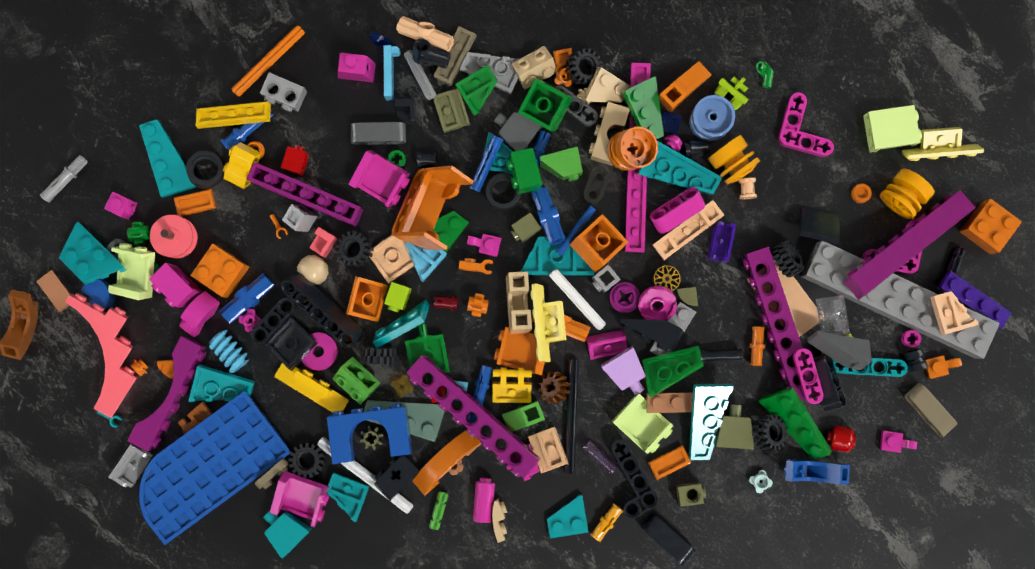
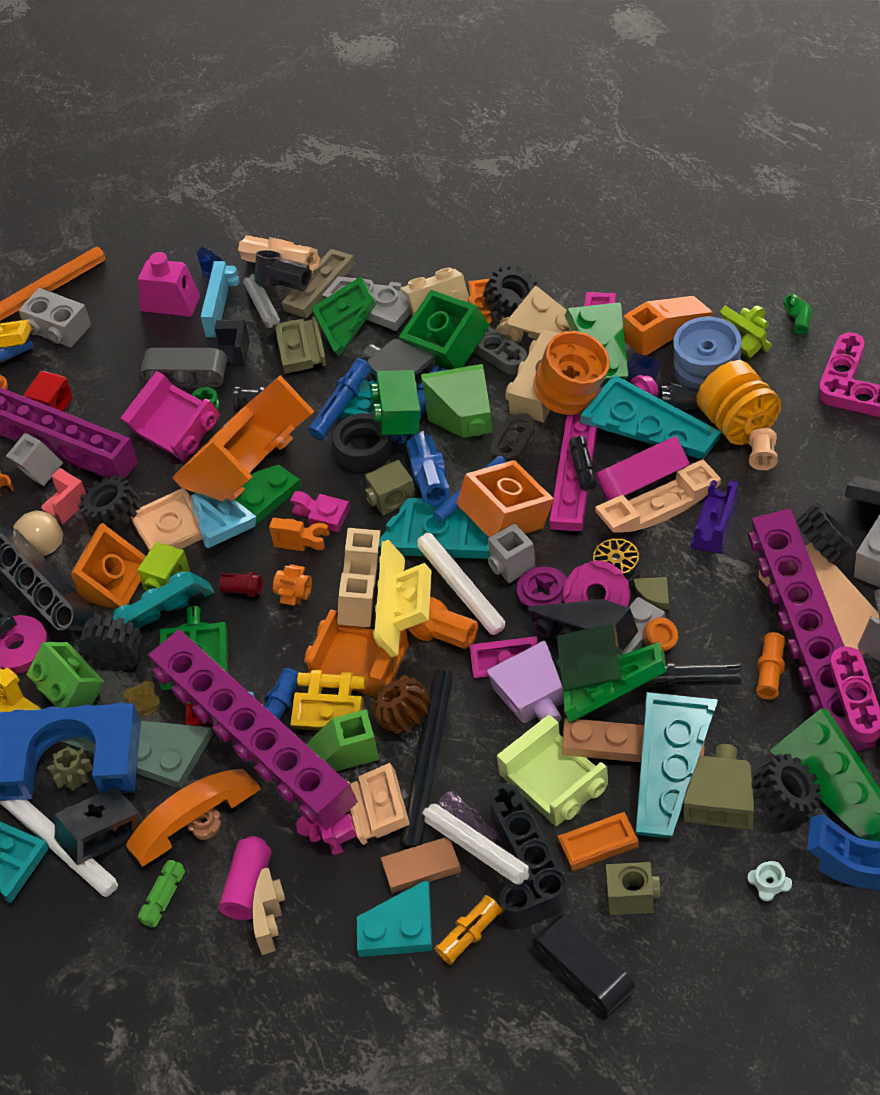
camera: 10 degrees right, 35 degrees down
none -> nougat tile [381,837,461,894]
none -> white axle [423,804,530,884]
none -> clear green piece [557,623,622,692]
none -> black axle [569,435,597,491]
none -> orange tile [642,617,678,652]

